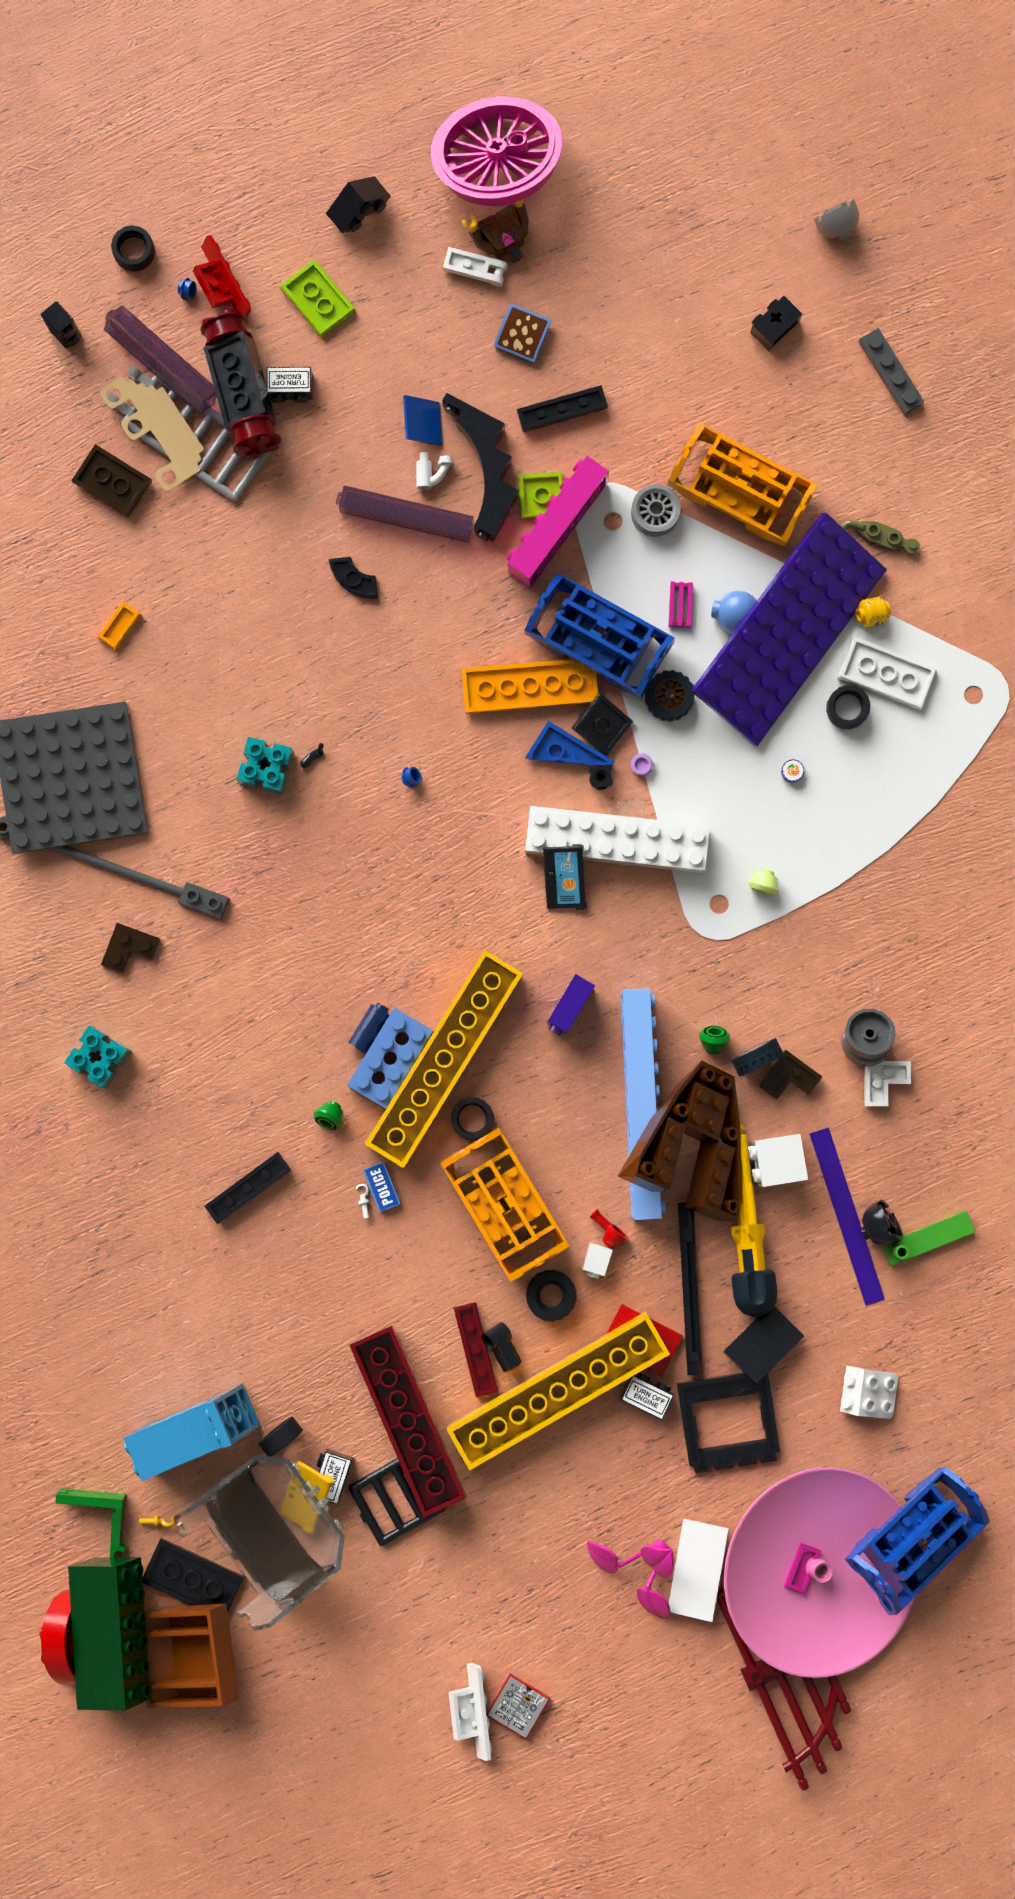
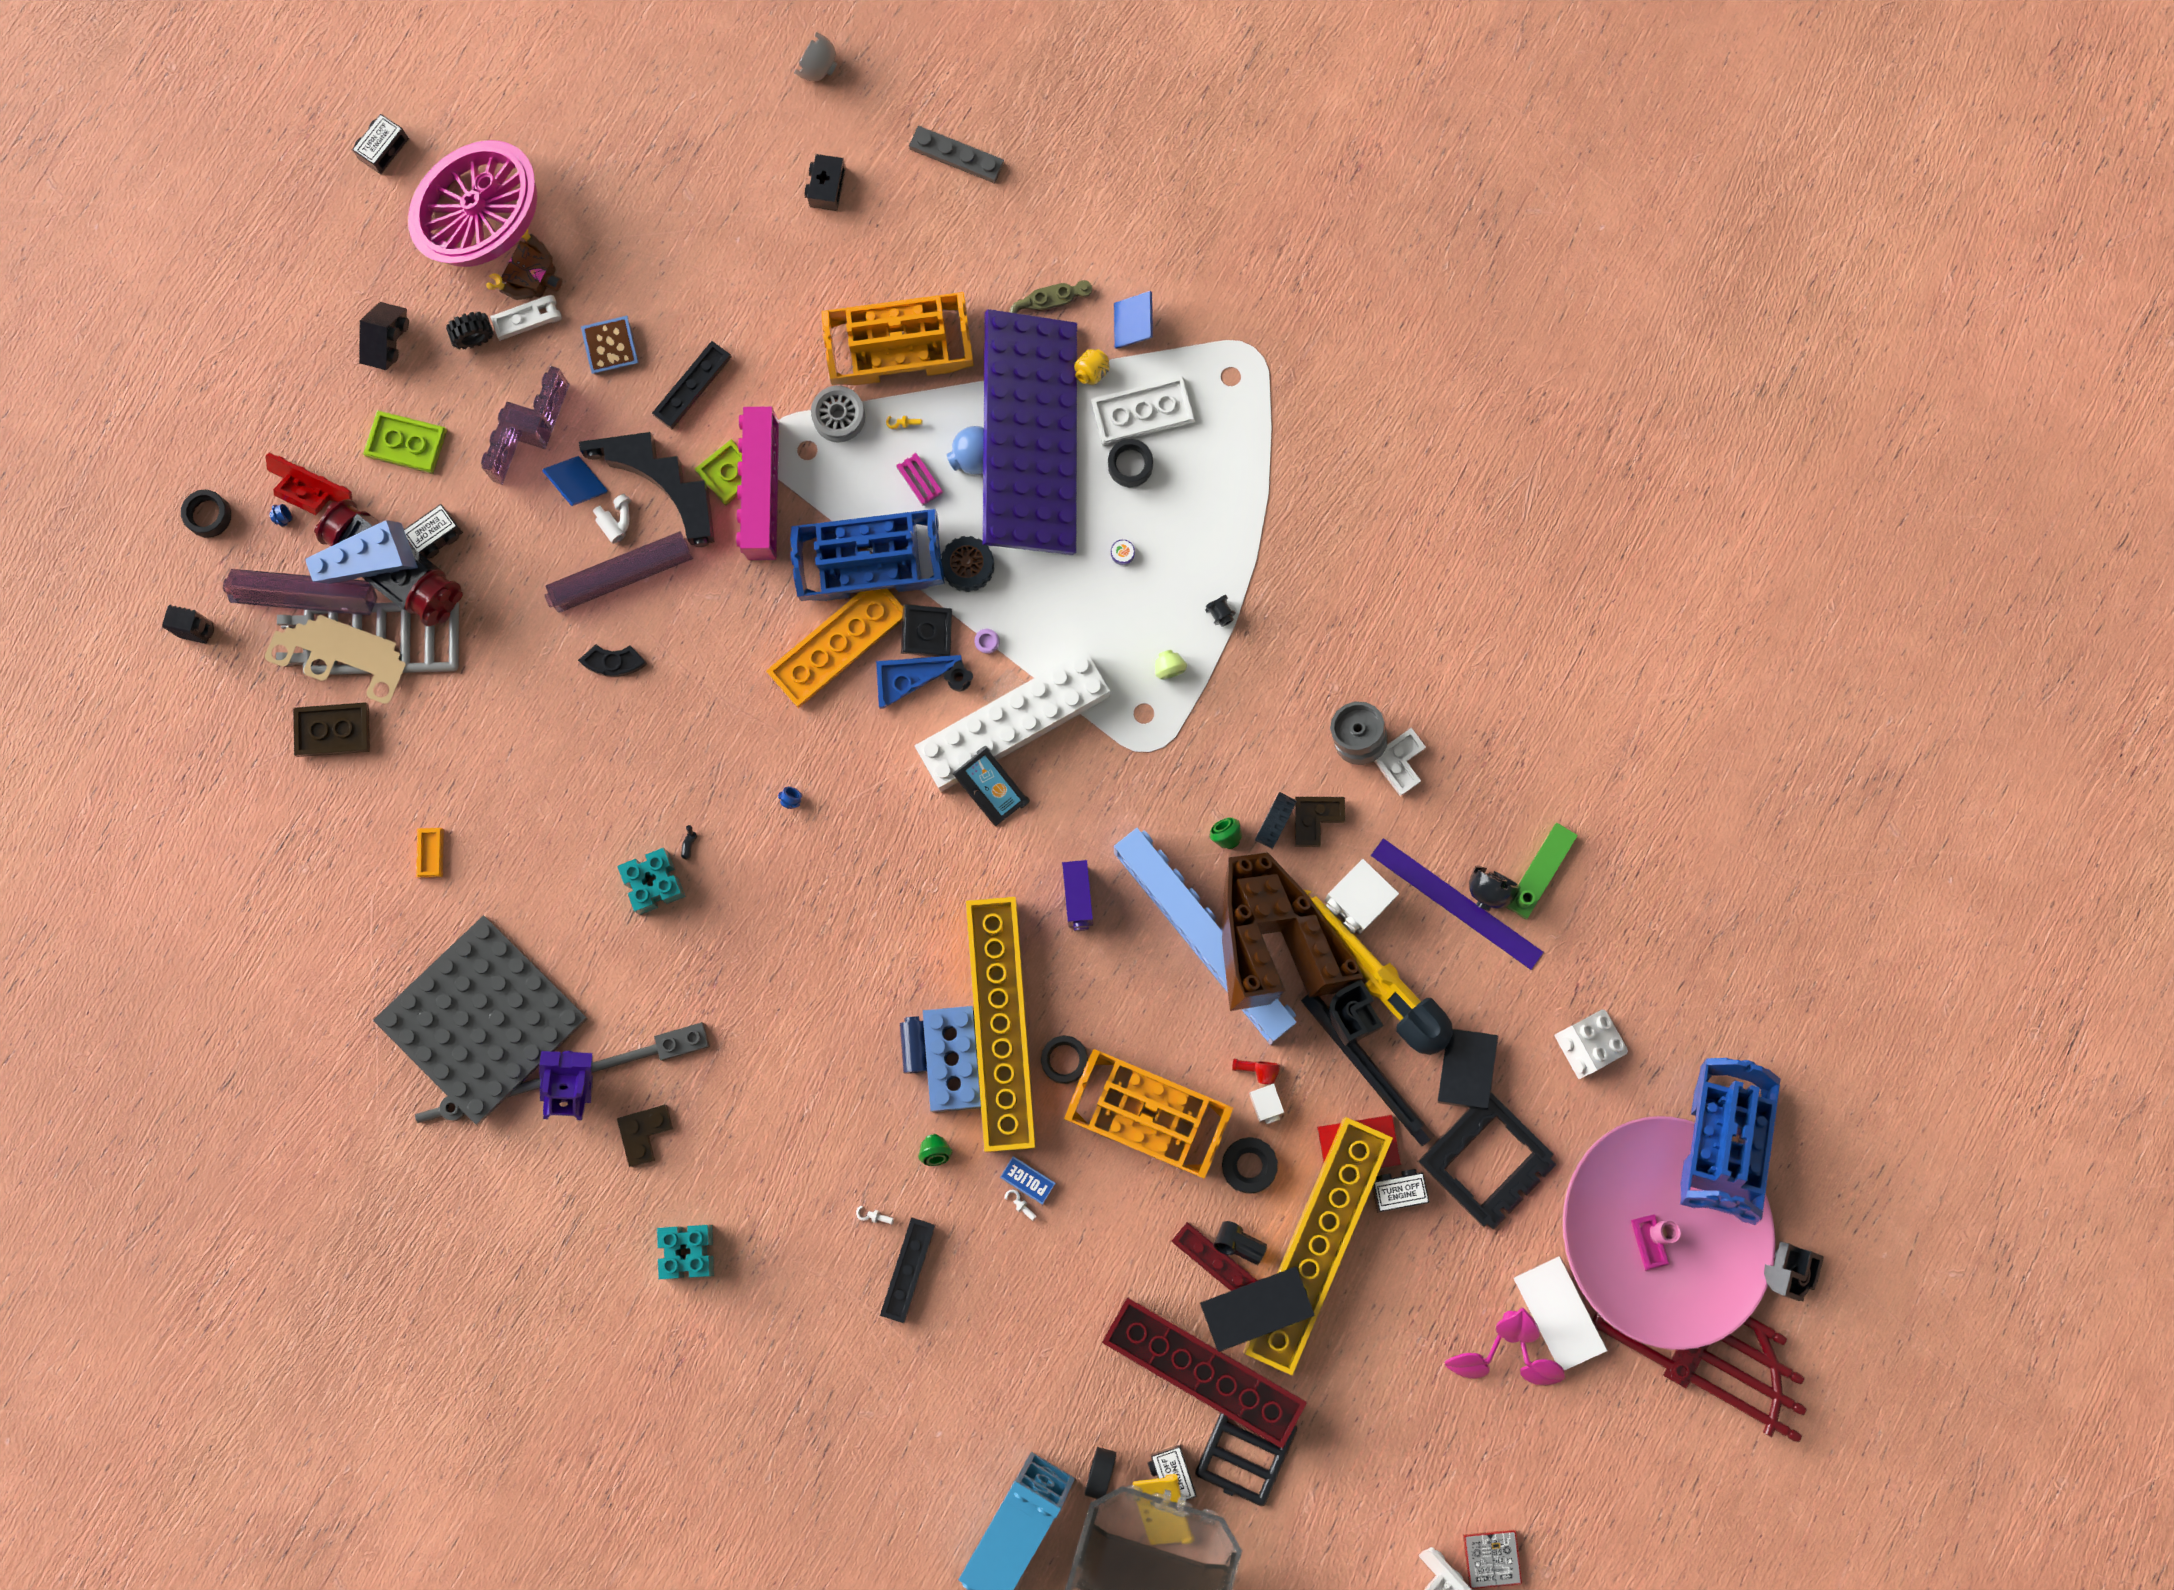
camera: 30 degrees left, 5 degrees down
none -> wedge [305,520,418,584]
none -> brick [352,114,409,174]
none -> black tyre [446,312,494,350]
none -> clear purple bracket [481,366,570,485]
none -> dark purple piece [539,1051,593,1120]
none -> white hand [856,1206,894,1224]
none -> yellow hand [886,416,923,429]
none -> piece [1114,291,1153,349]
none -> black tile [1200,1267,1315,1352]
none -> black brick [1205,595,1236,627]
none -> black brick [1328,980,1384,1047]
none -> black brick [1764,1241,1824,1301]

